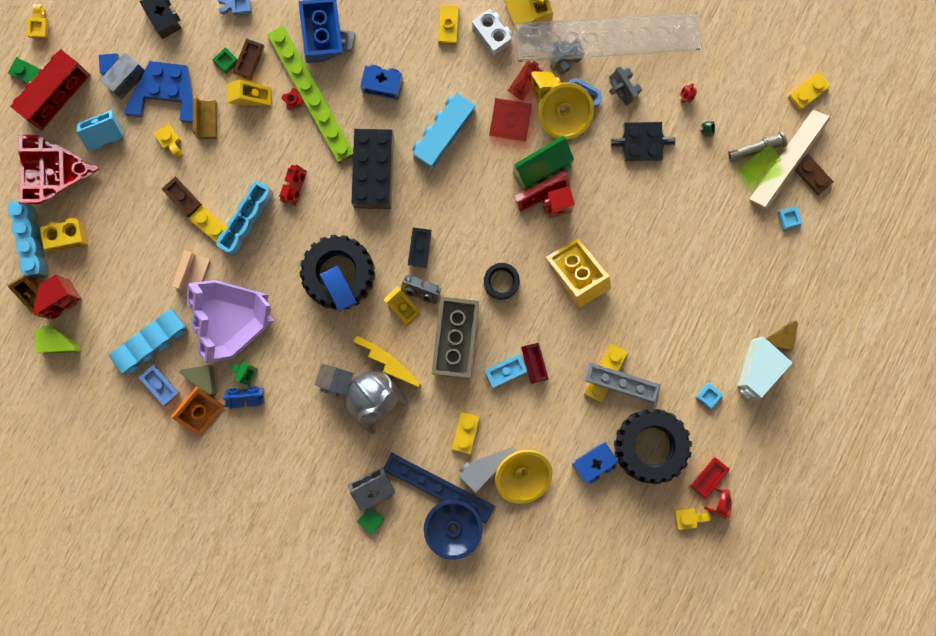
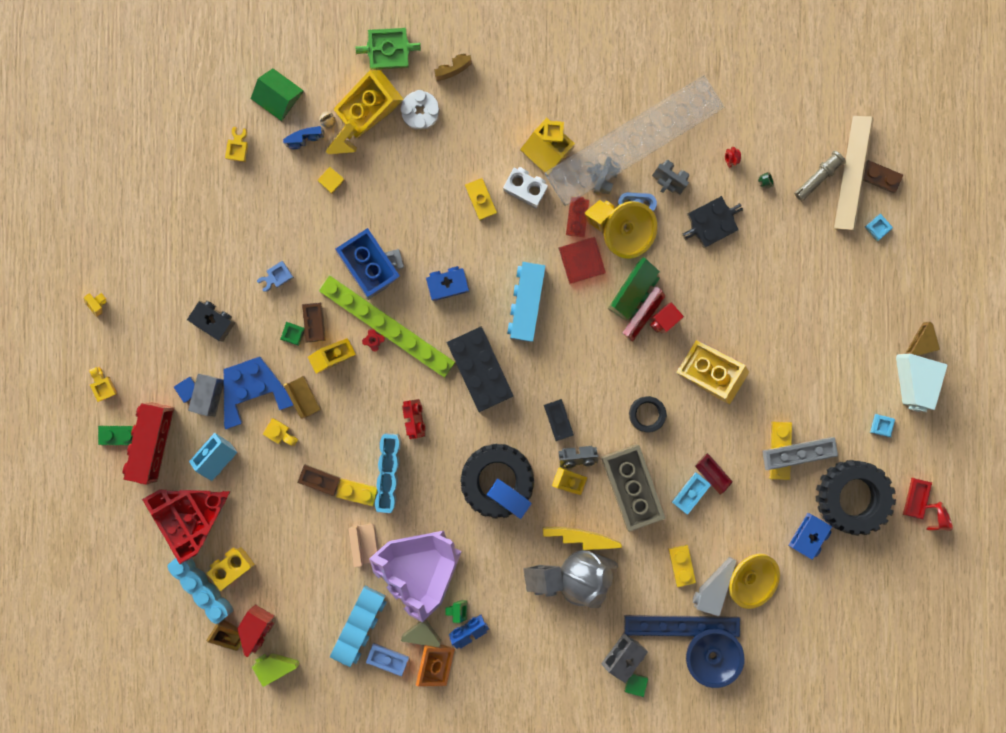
camera: 25 degrees left, 5 degrees up
yellow plate [674,508,711,530] -> none
clear neon green tile [739,145,782,184] -> none
yellow plate [788,72,830,110] -> none

